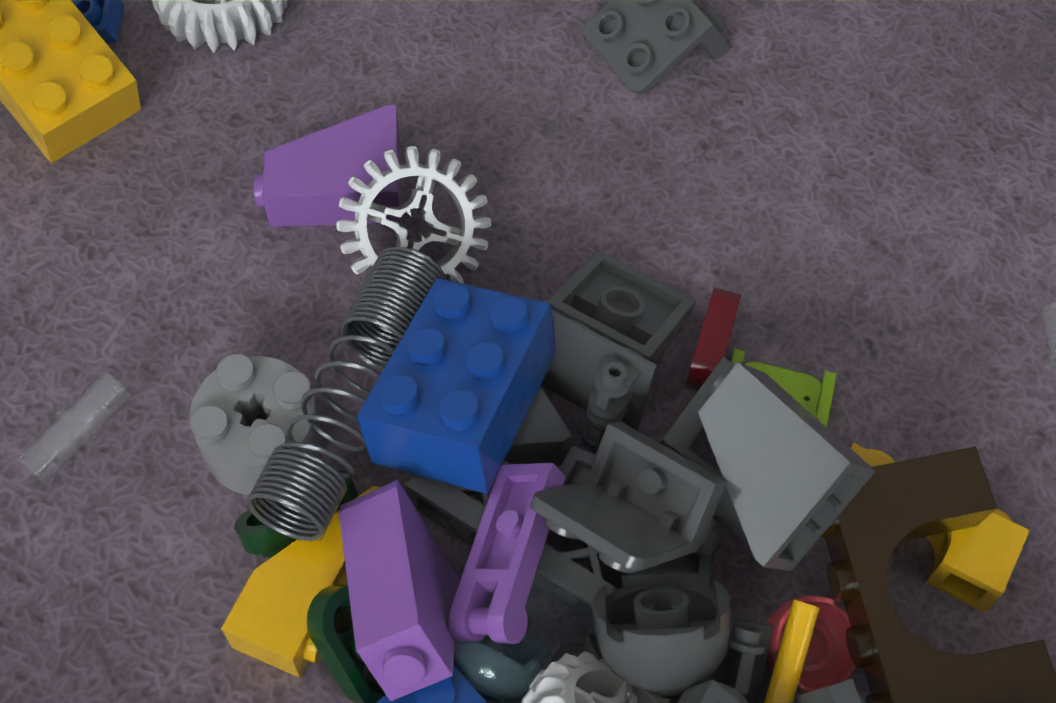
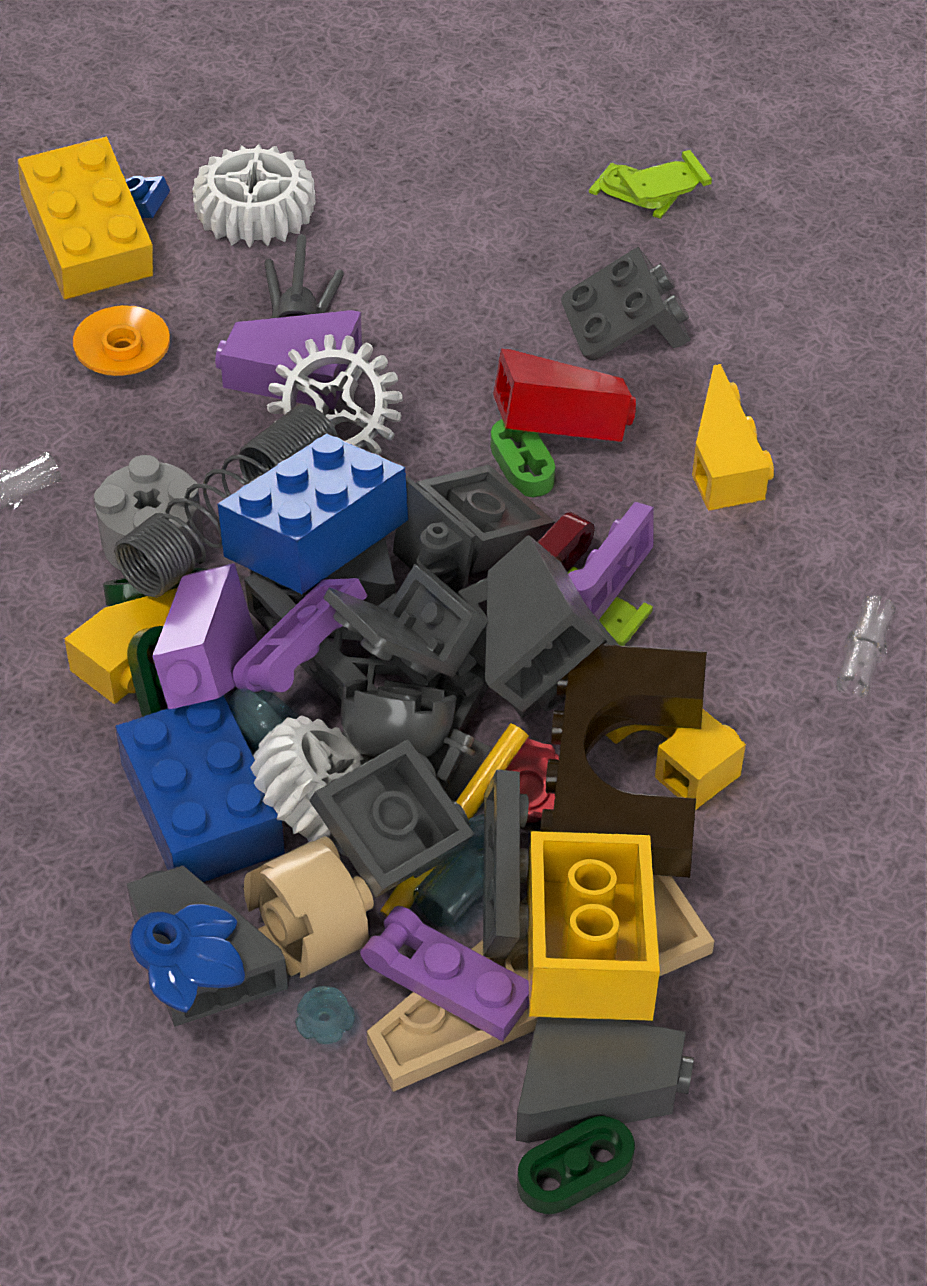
camera: 20 degrees right, 10 degrees down
none -> light orange dish [73,305,170,376]
none -> dark grey plant [264,234,344,318]
none -> bright green beam [490,419,555,497]
none -> red slope [493,348,636,442]
none -> medium lavender plate [568,502,653,620]
none -> yellow slope [692,364,774,511]

